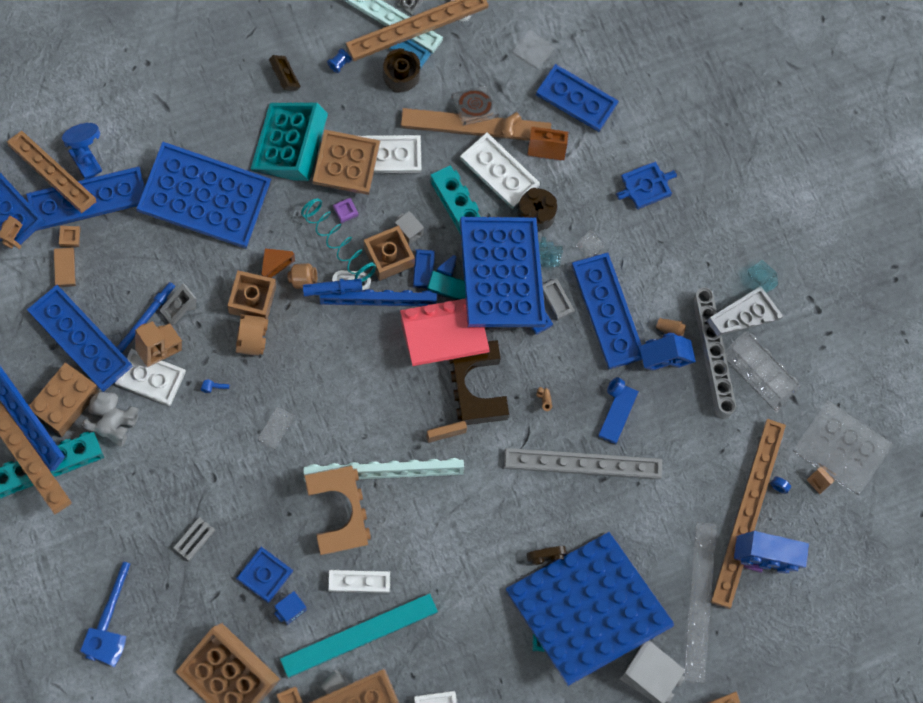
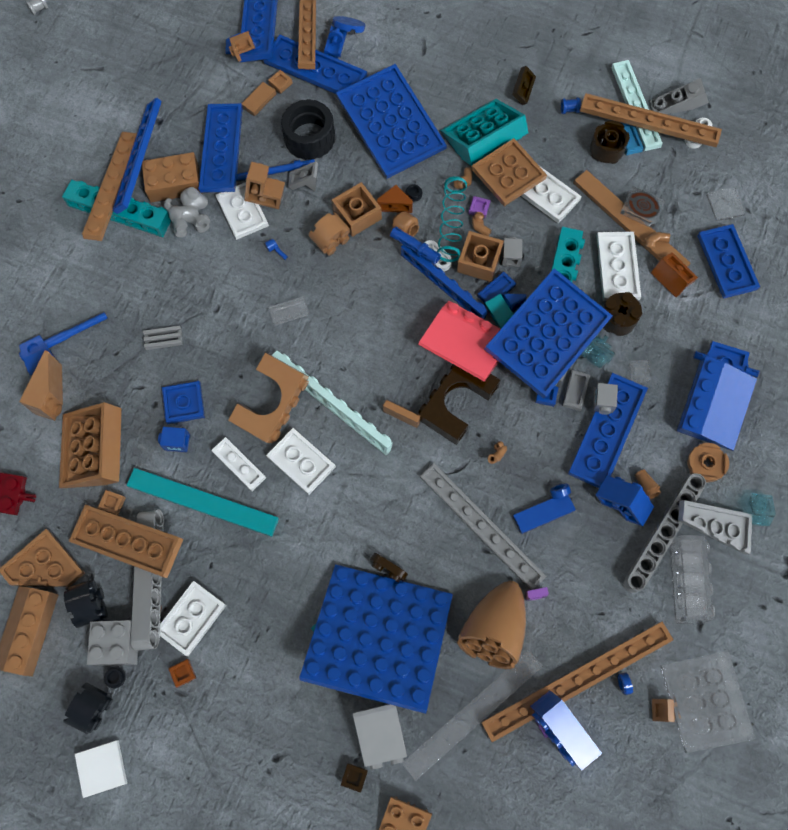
camera: 55 degrees right, 0 degrees up
none -> medium nougat slope [19,350,63,421]
none -> white plate [266,428,336,495]
none -> black tyre [281,99,335,160]
none -> black plate [405,184,423,202]
none -> medium nougat arm [453,167,473,189]
none -> medium nougat cylinder [457,581,526,669]
none -> medium nougat arm [472,212,492,236]
none -> medium lavender tile [525,587,549,601]
none -> light grey brick [593,383,618,415]
none -> slope [677,356,757,451]
none -> medium nougat plate [687,443,729,482]

